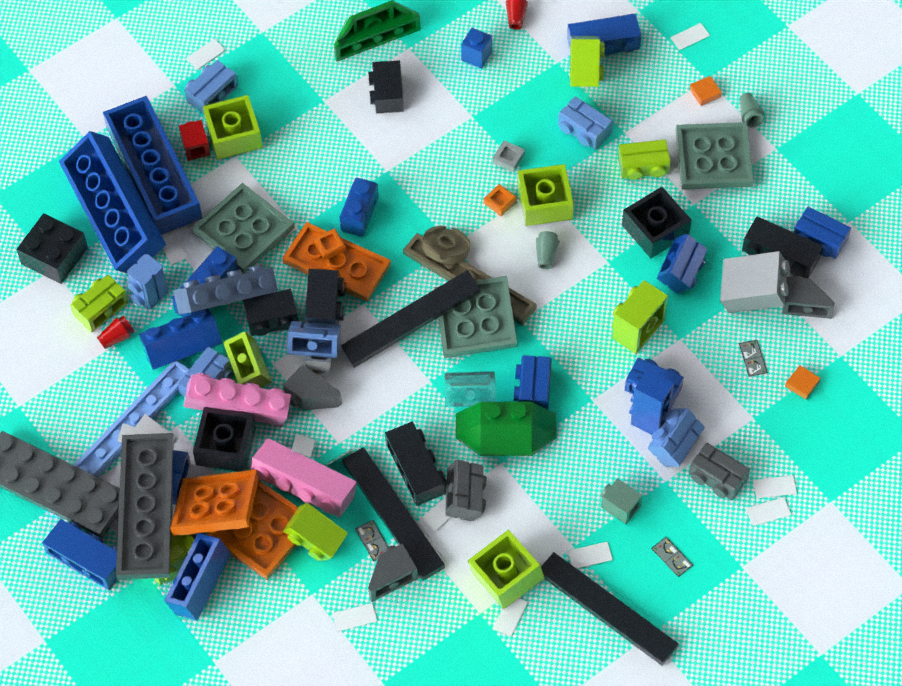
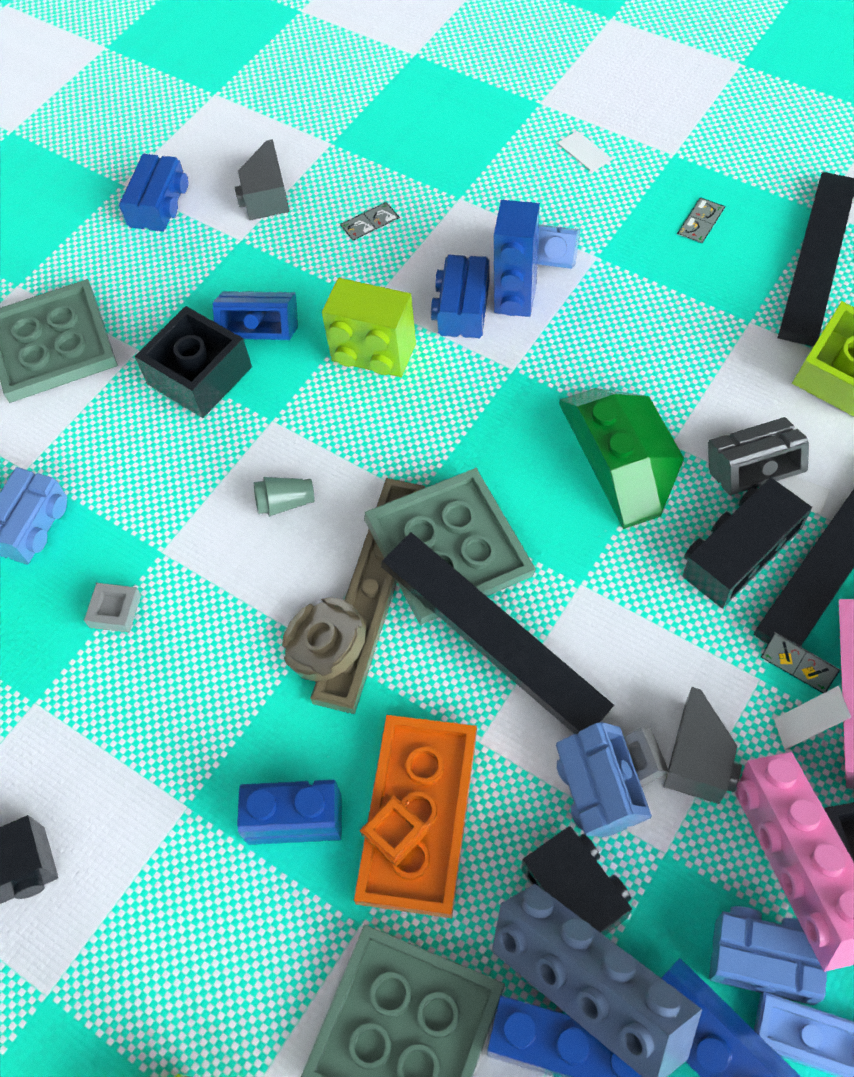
camera: 105 degrees left, 0 degrees up
lime brick [223,331,272,388] -> none
black brick [305,269,346,325] -> none
clear light blue brick [444,371,496,407] -> none
orange tile [483,184,517,216] -> none
blue brick [514,355,552,409] -> none
lime brick [517,164,574,226] -> none
white sticker [568,542,613,568] -> none
sand green brick [601,478,642,524] -> none
lime brick [618,139,670,180] -> none
dark grey brick [689,443,750,500] -> none
brick [720,251,790,313] -> none
black brick [742,216,823,279] -> none
white sticker [753,475,797,498] -> none
orange tile [785,365,821,399] -> none

